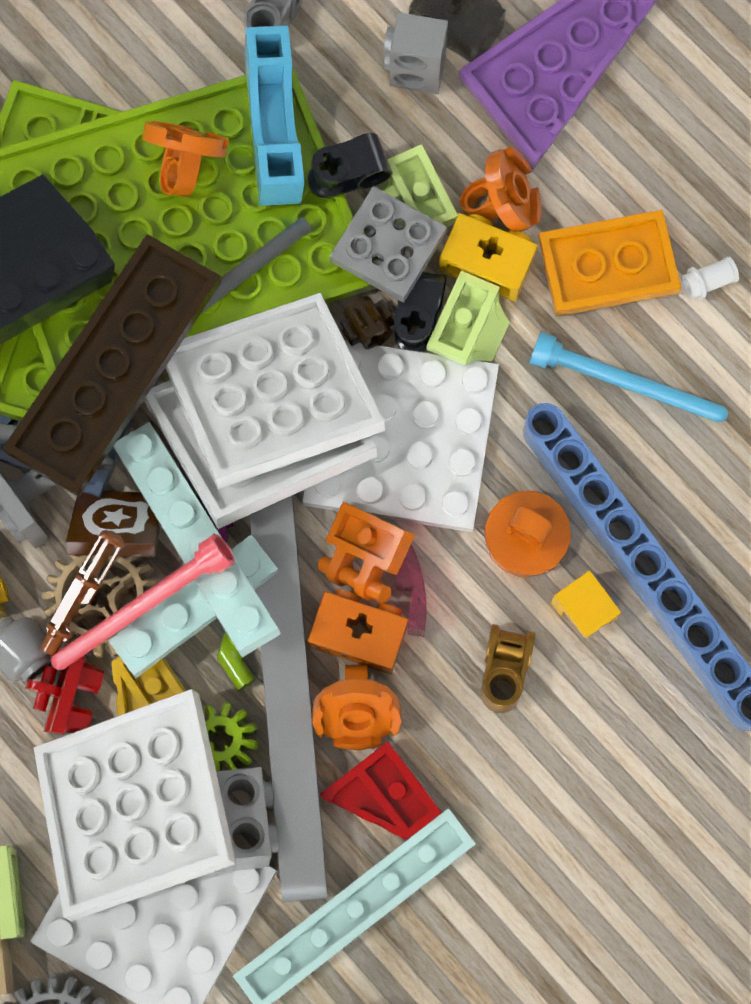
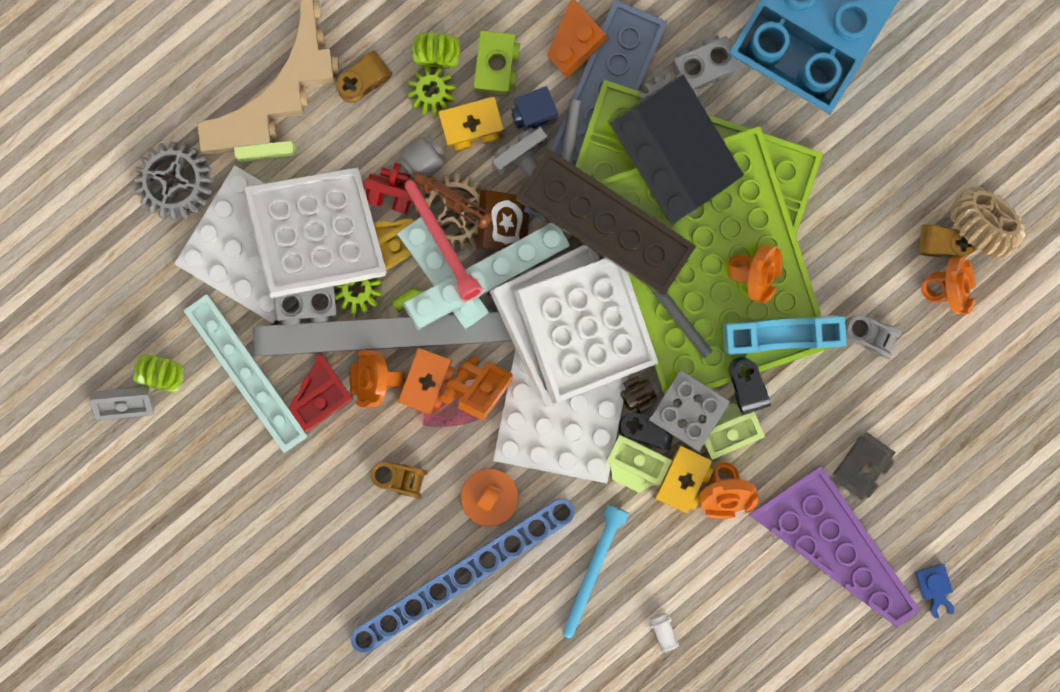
camera: 85 degrees right, 10 degrees up
light grey brick [383,12,448,94] -> none
light orange plate [538,209,681,317] -> none
yellow panel [551,570,621,638] -> none

